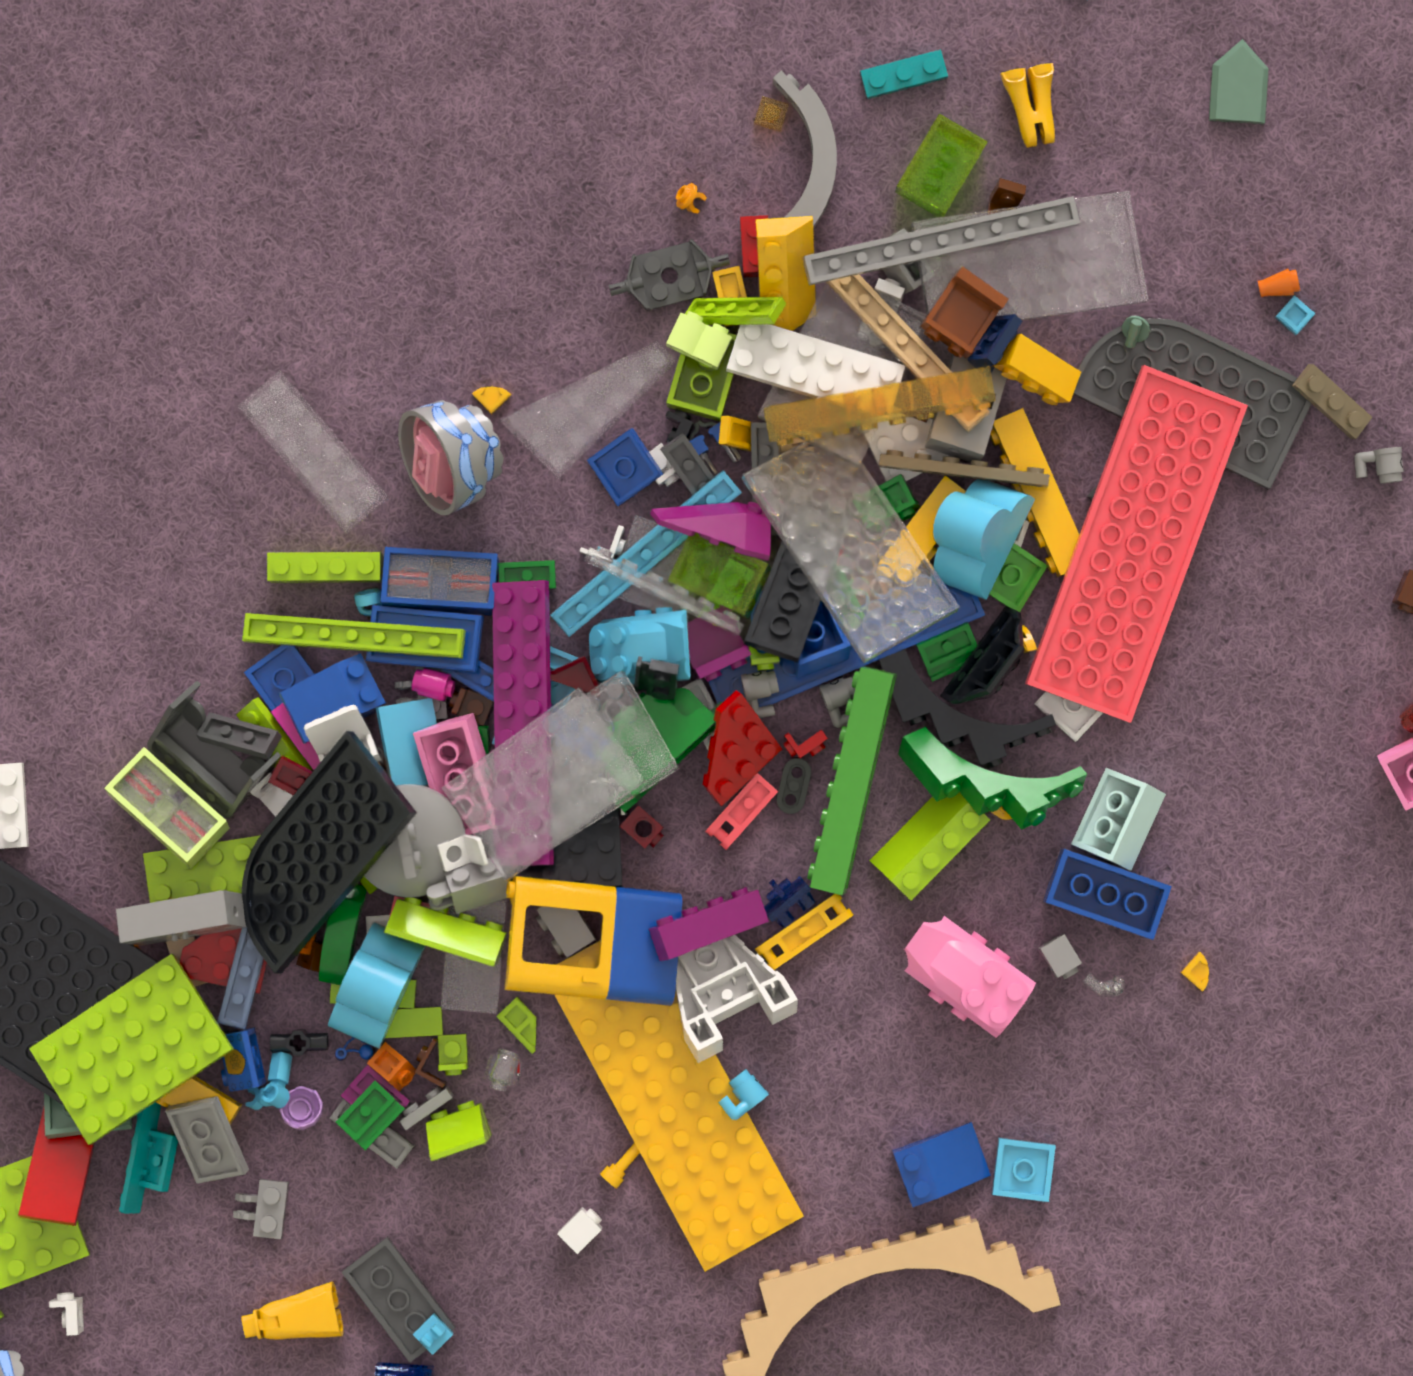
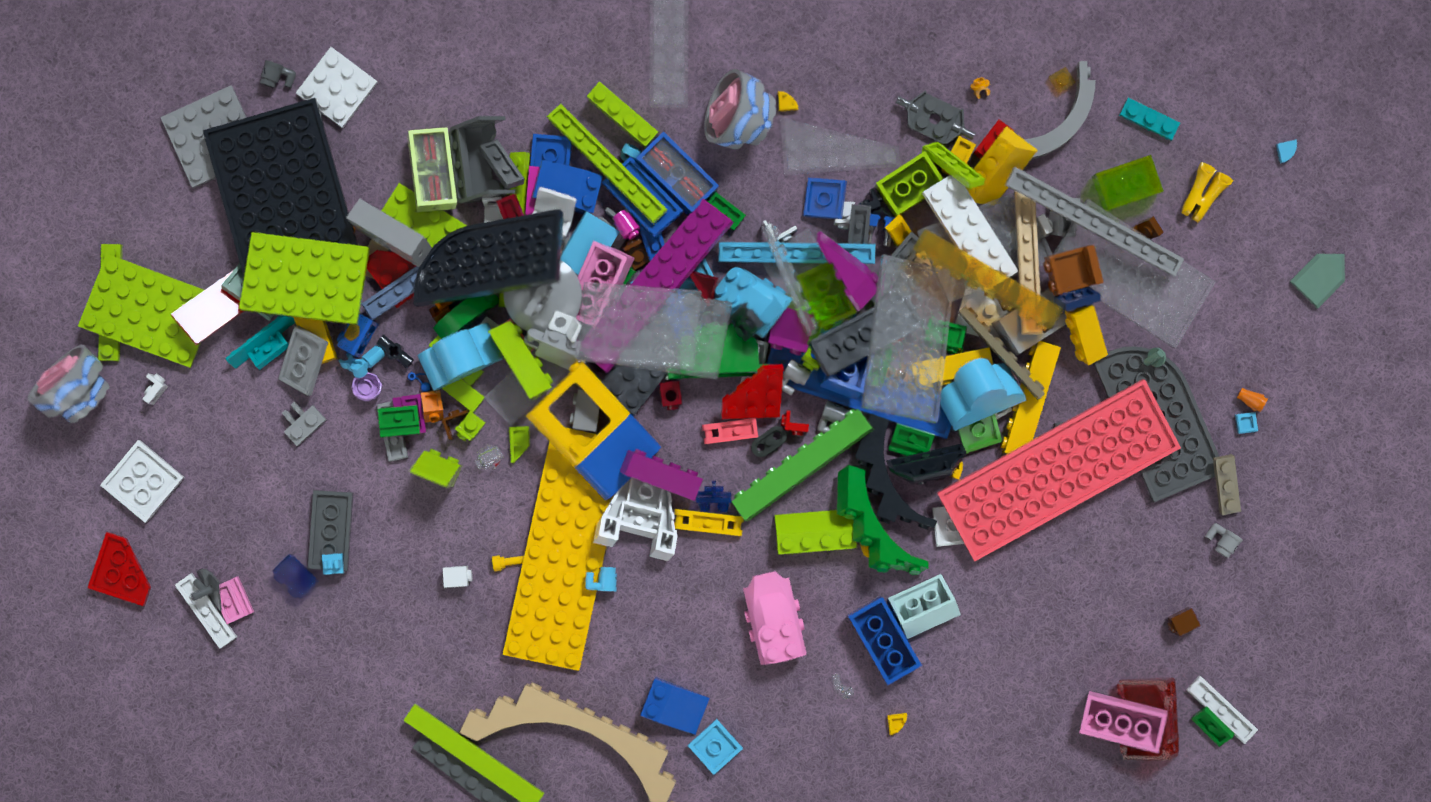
camera: 30 degrees right, 0 degrees up
yellow piece [241,1282,344,1340] -> none
light grey plate [399,1086,454,1130] -> none
yellowish green brick [666,311,732,370] -> none
light grey brick [1038,933,1082,979] -> none

